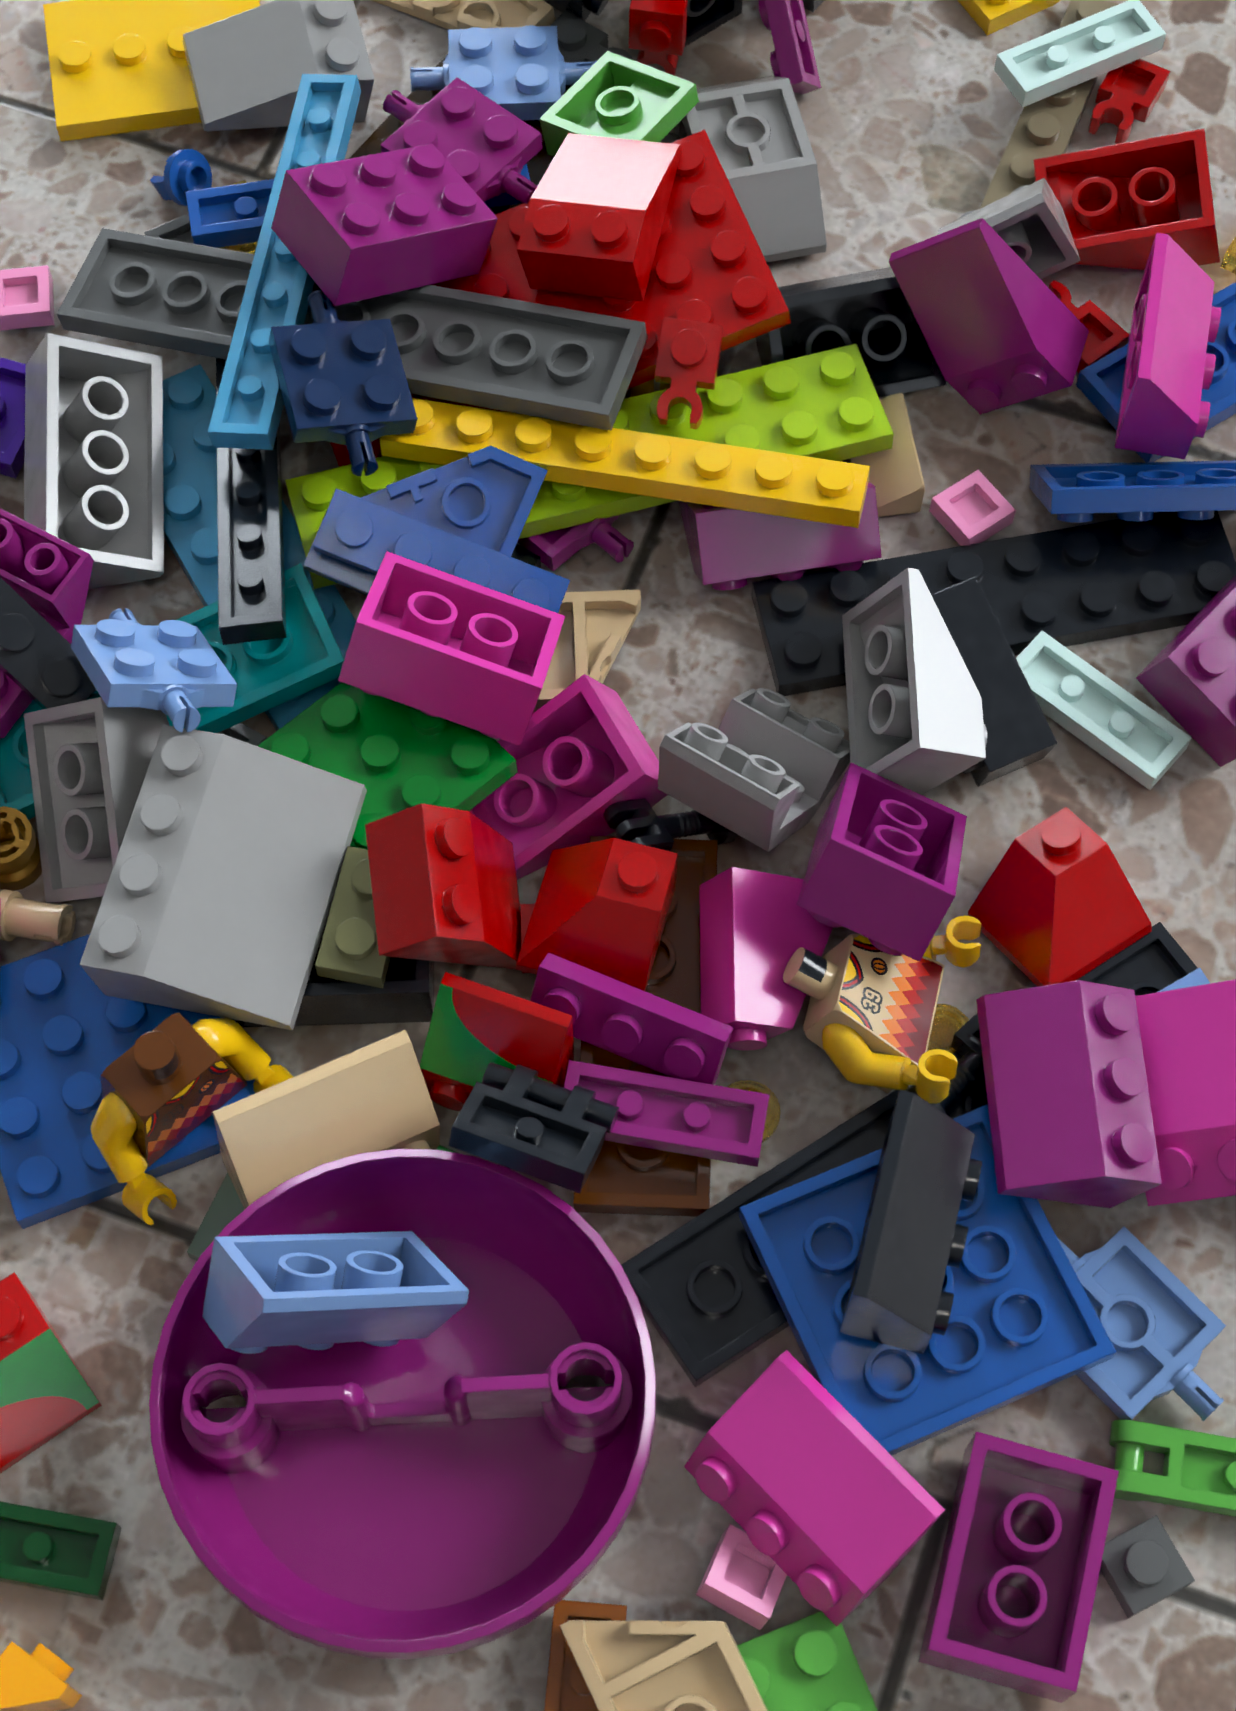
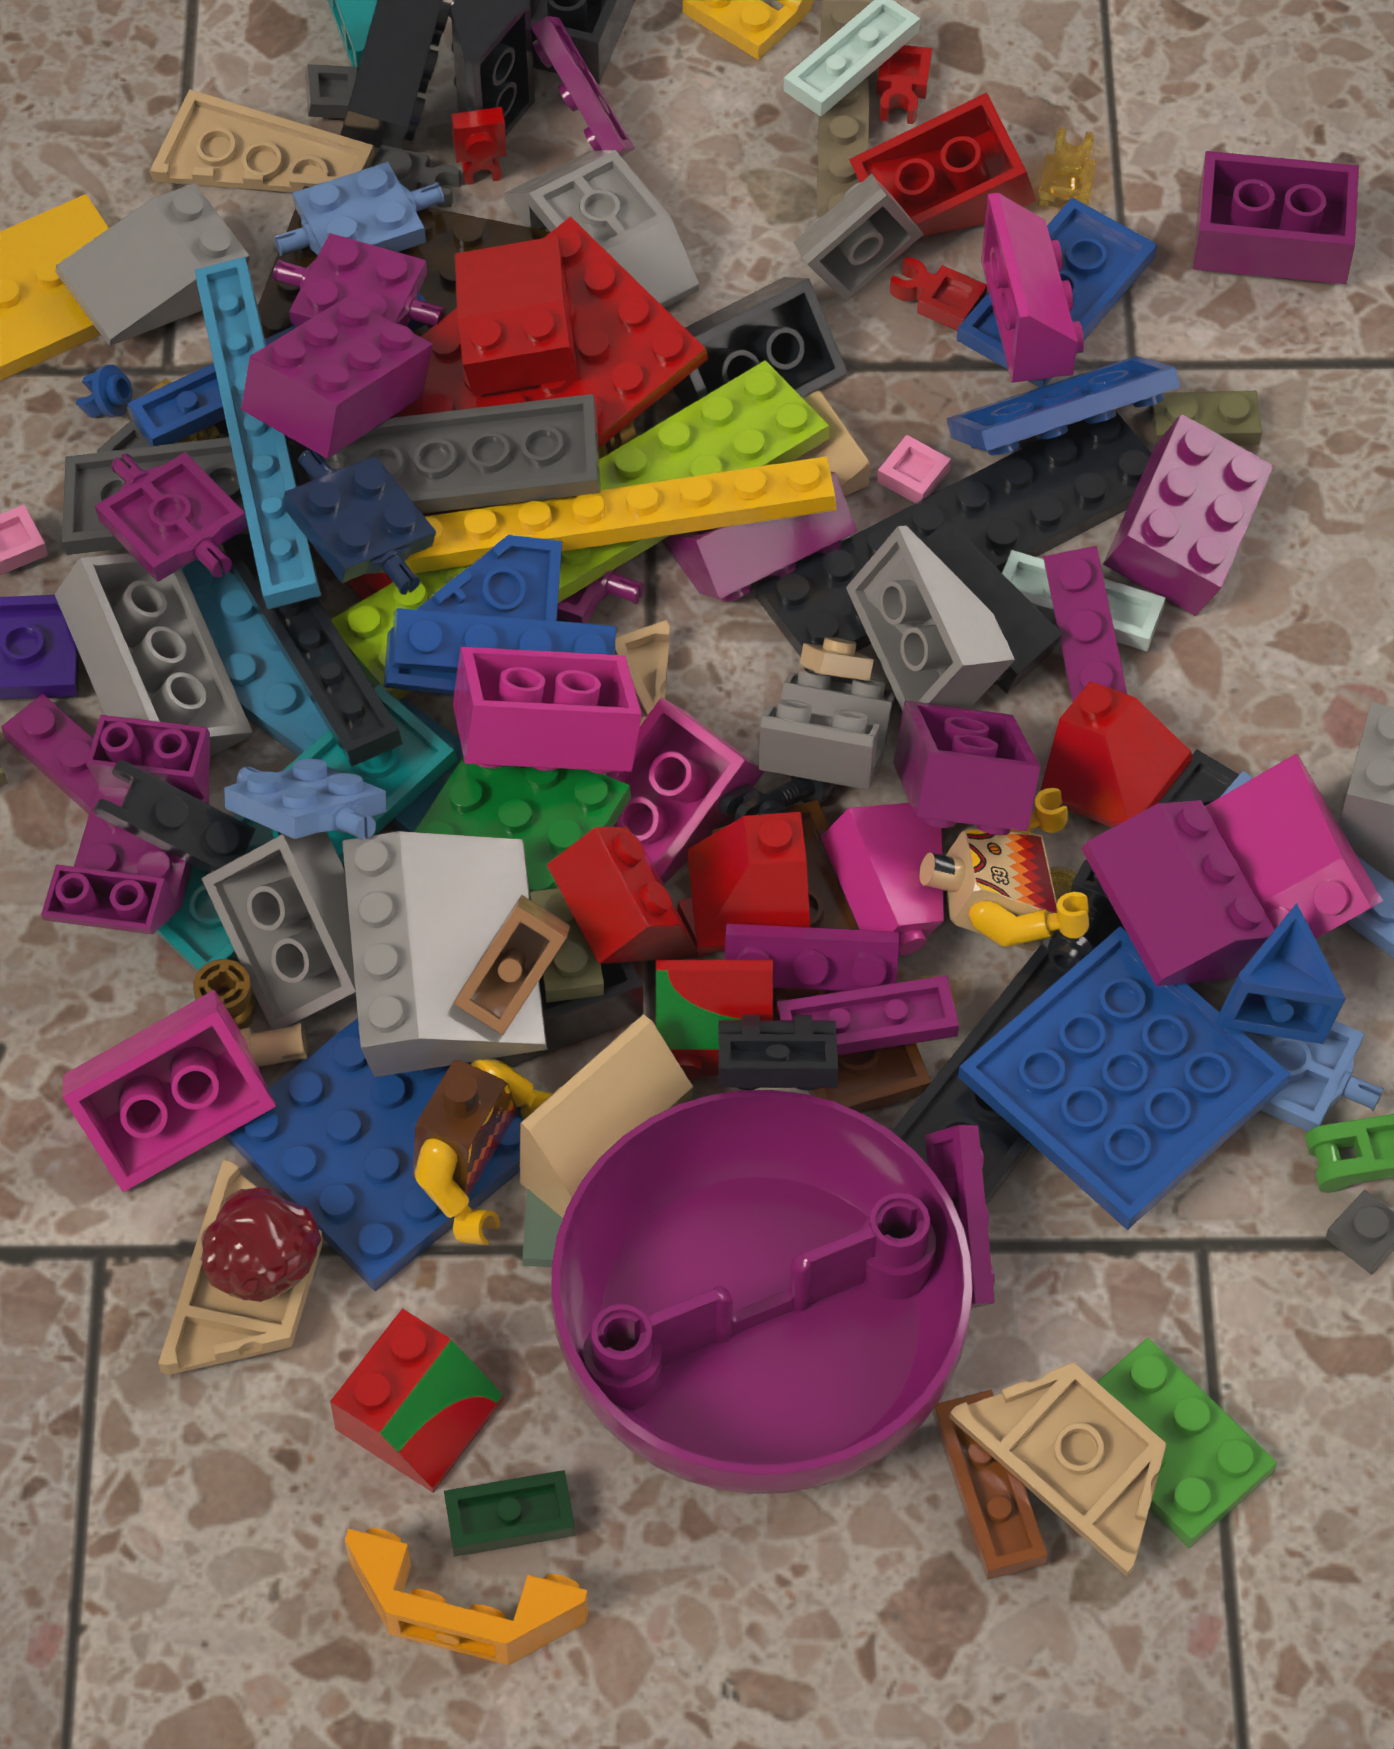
camera: 20 degrees left, 5 degrees down
medium blue slope [202,1231,469,1354] -> none
bright green plate [539,51,699,157] -> none
red plate [654,317,724,429] -> none
dark pink slope [684,1350,945,1627] -> none
bright pink plate [696,1524,787,1630] -> none
black slope [840,1090,982,1354] -> none
magenta slope [889,218,1089,415] -> none
magenta brick [918,1431,1119,1703] -> none
none -> magenta plate [95,452,248,582]
none -> medium nougat slope [453,895,570,1035]
none -> tan plate [800,637,874,681]
none -> magenta plate [925,1125,995,1309]
none -> magenta plate [1043,546,1127,702]
none -> blue slope [1217,903,1346,1044]

